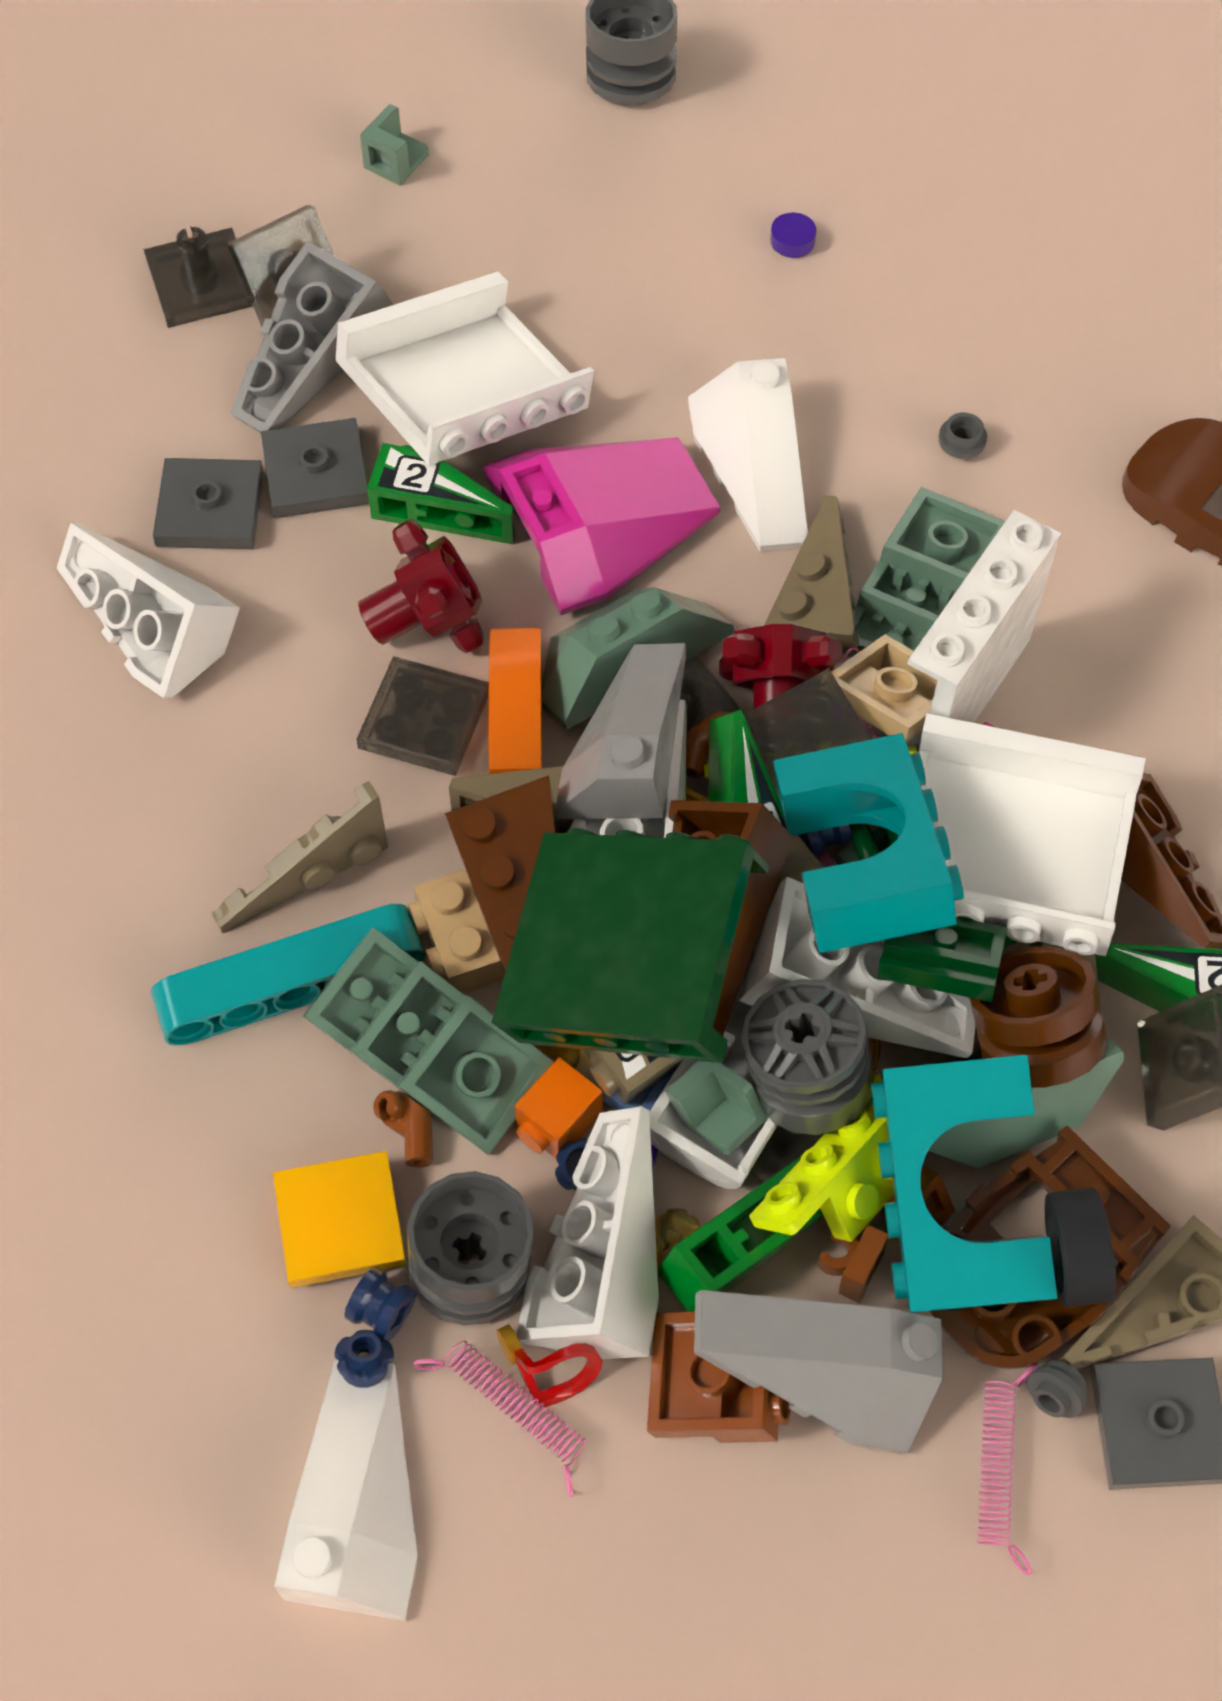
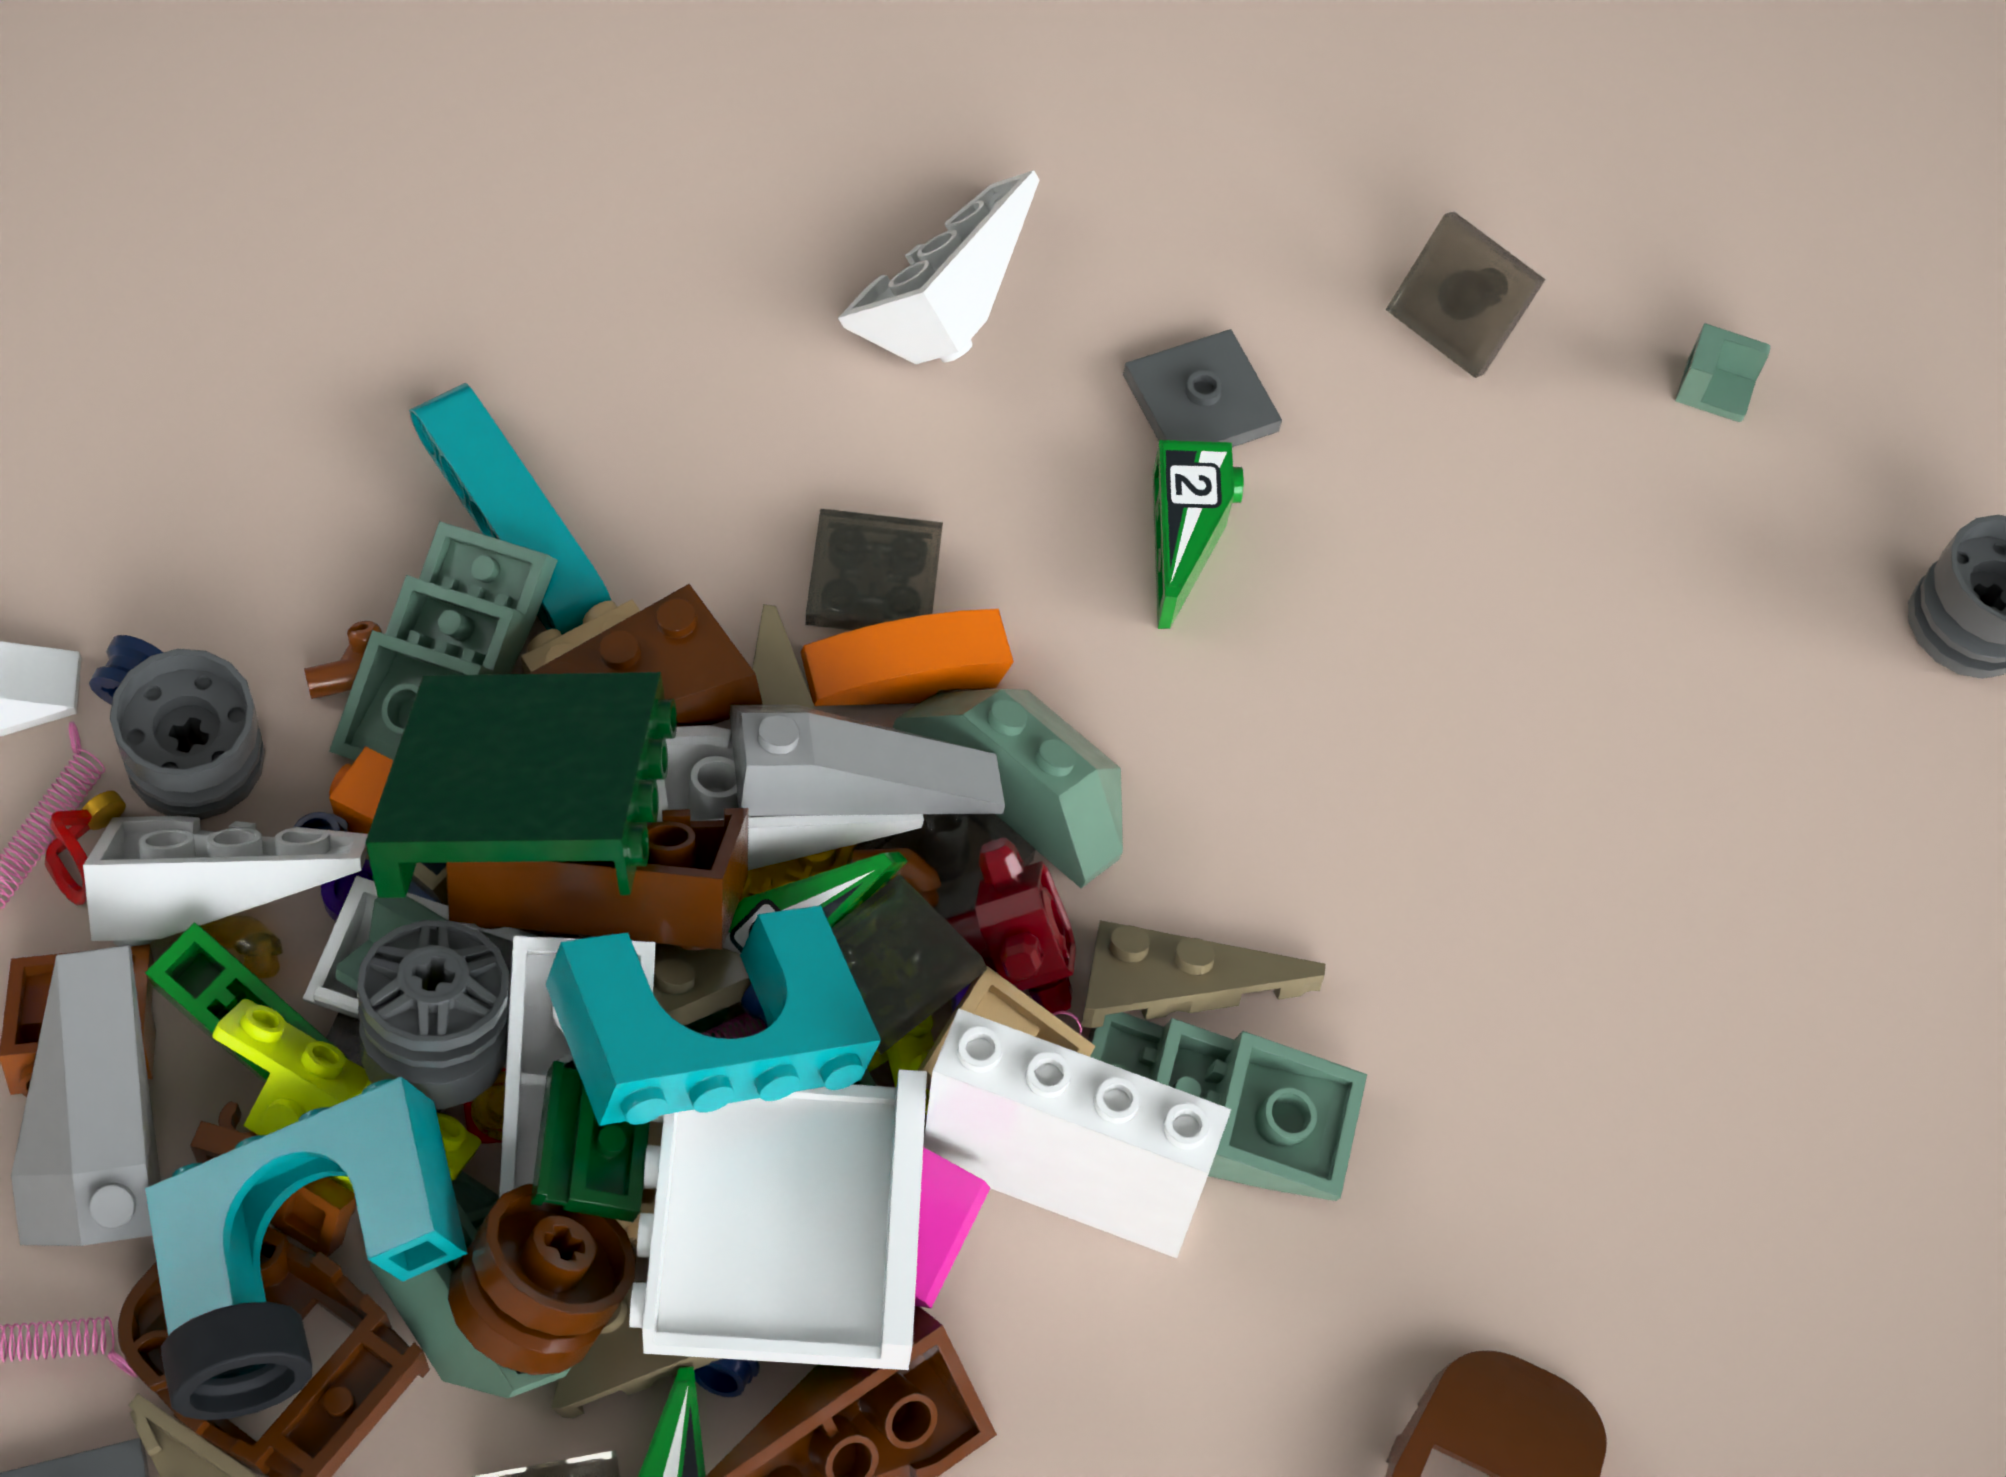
camera: 70 degrees right, 0 degrees up
clear smoke tile [143,227,257,328] -> none
dark grey plate [153,458,263,549] -> none
dark tan wing [212,781,388,933] -> none
light grey wedge [231,241,394,433] -> none
yellow tile [273,1151,407,1288] -> none
dark blue plate [334,1330,394,1388] -> none
white panel [336,271,595,466] -> none
dark red piece [358,519,484,653] -> none
dark pink wedge [483,437,720,616] -> none
white wedge [688,358,808,552] -> none
dark purple tile [770,212,817,258] -> none
dark grey plate [938,412,987,459] -> none
dark grey plate [1027,1360,1087,1418] -> none

